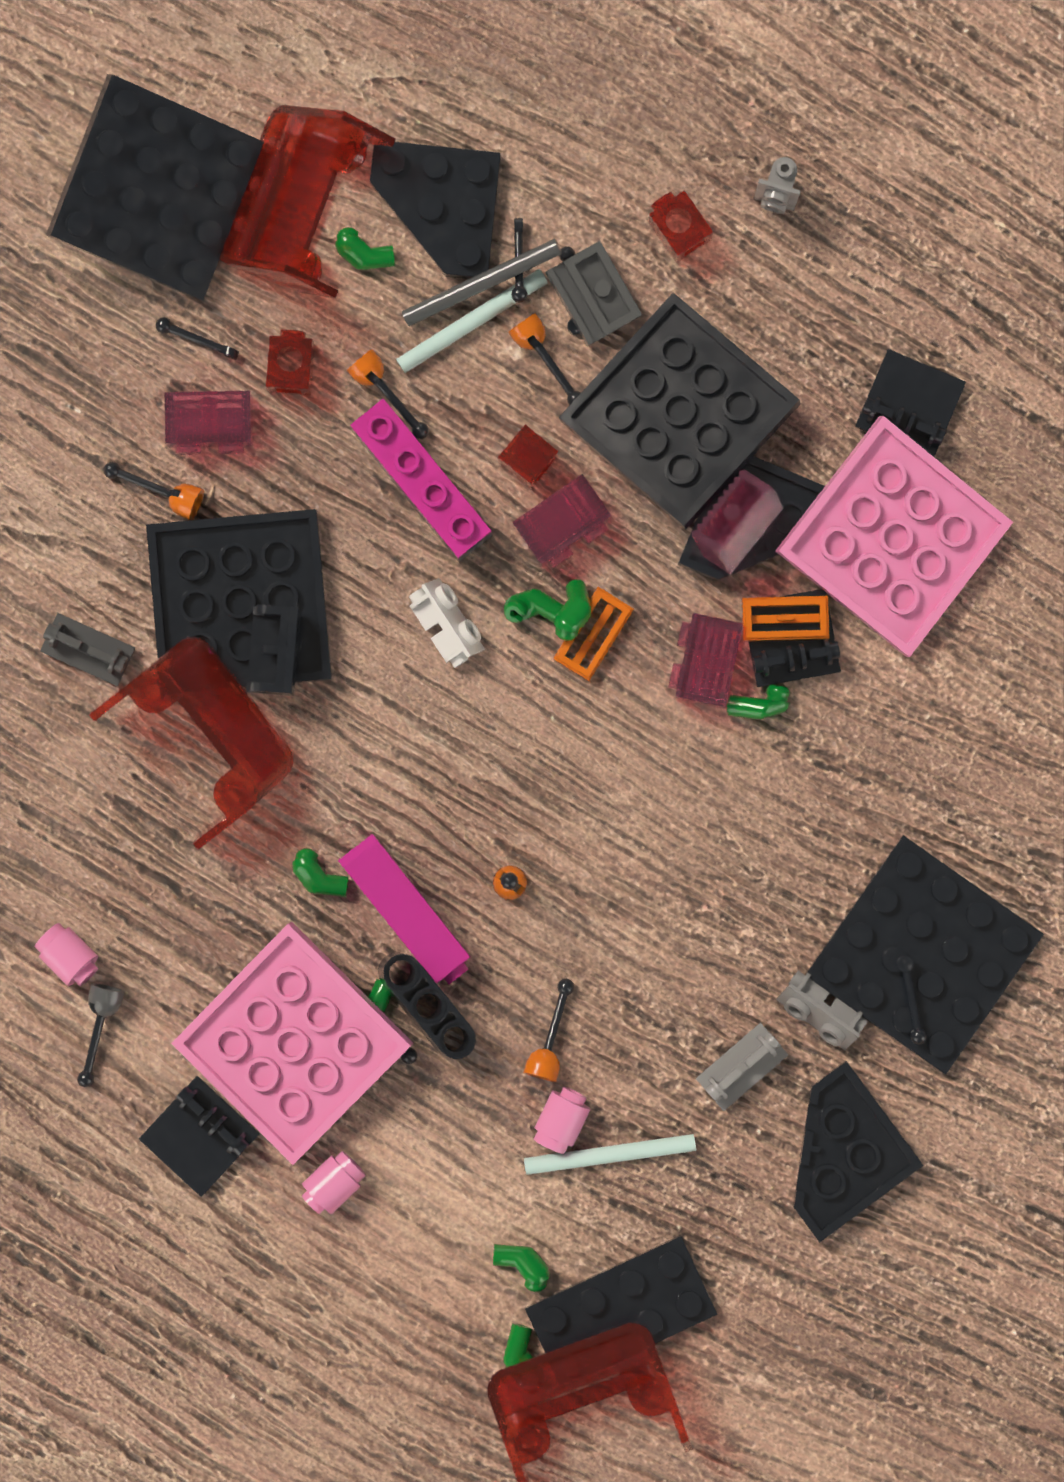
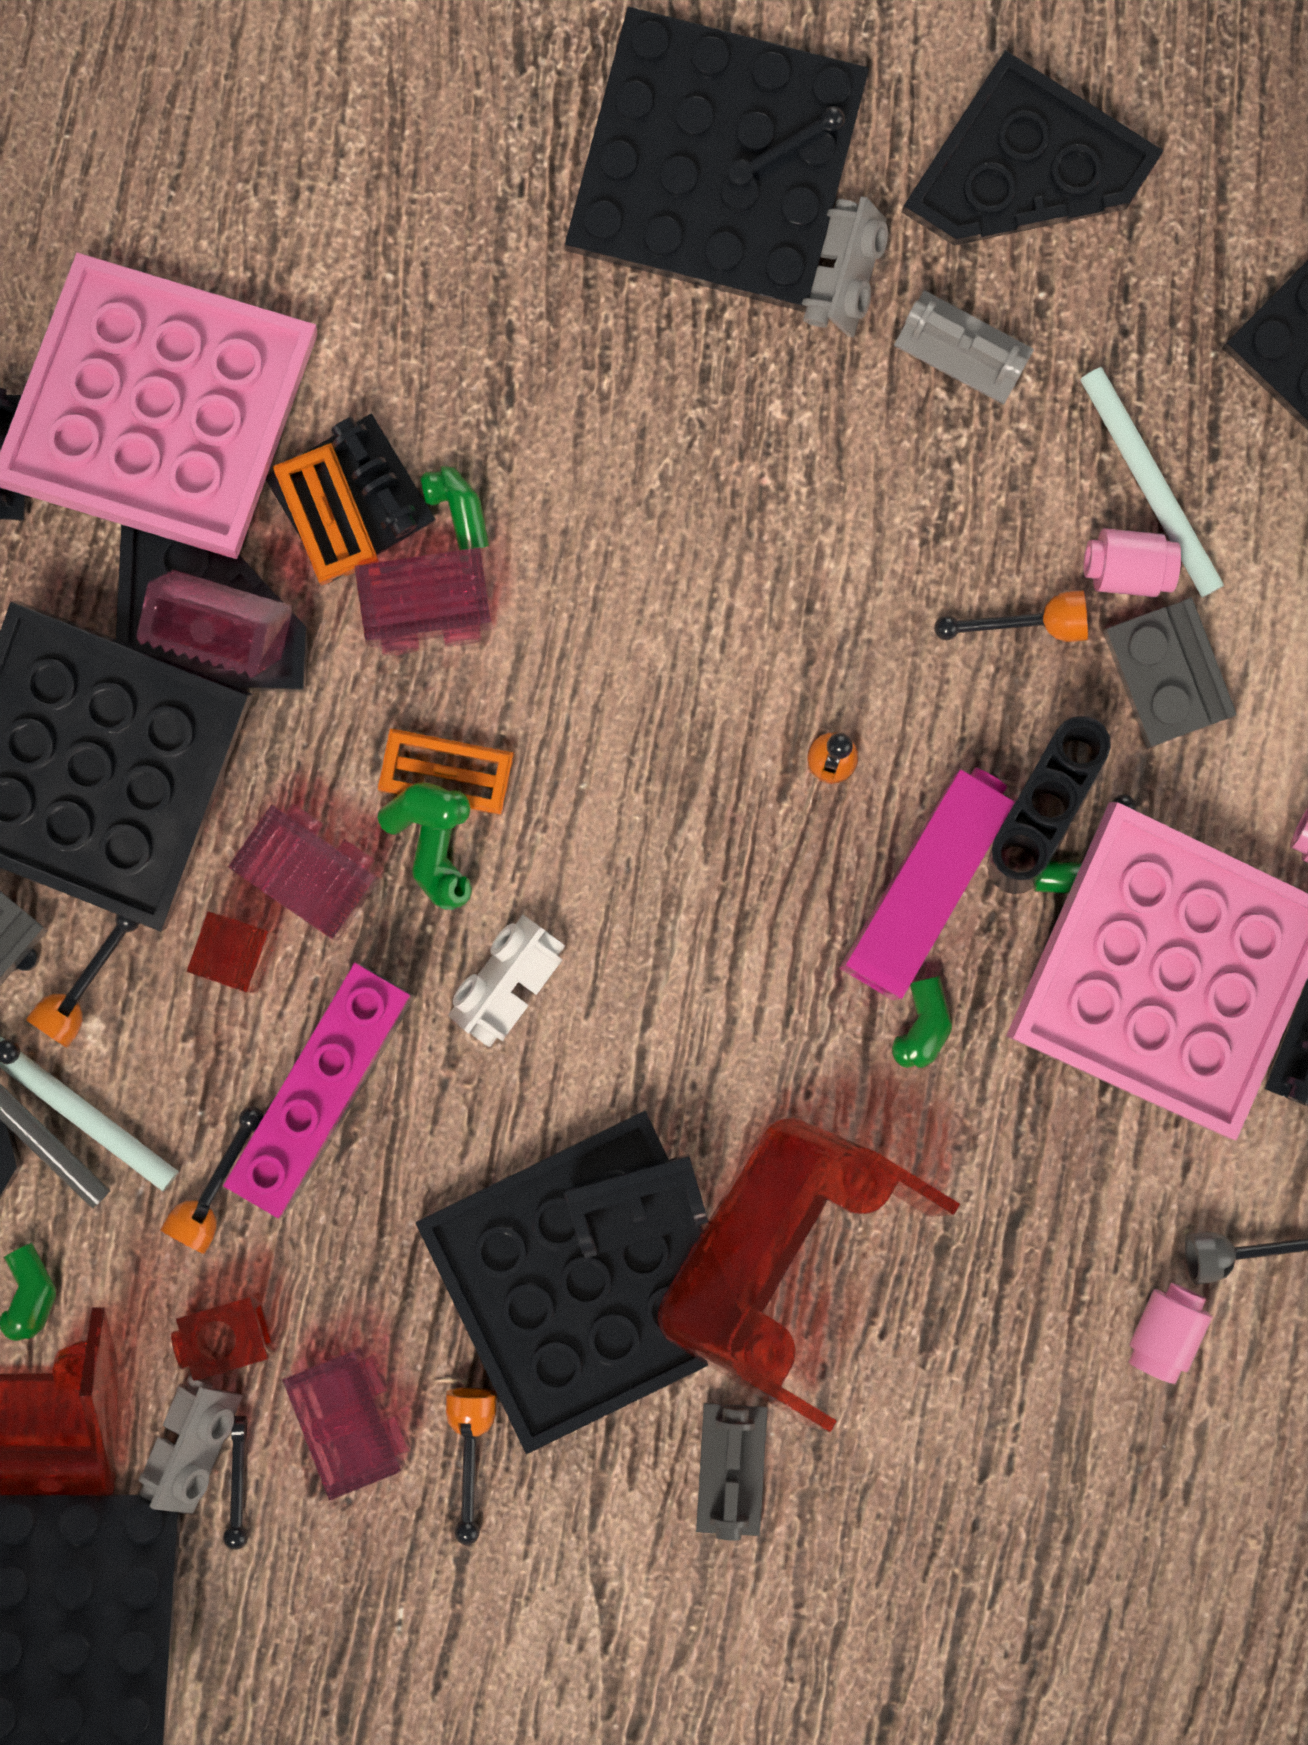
camera: 105 degrees left, 0 degrees up
none -> light grey hinge [138,1375,243,1514]
none -> dark grey plate [1103,597,1237,749]

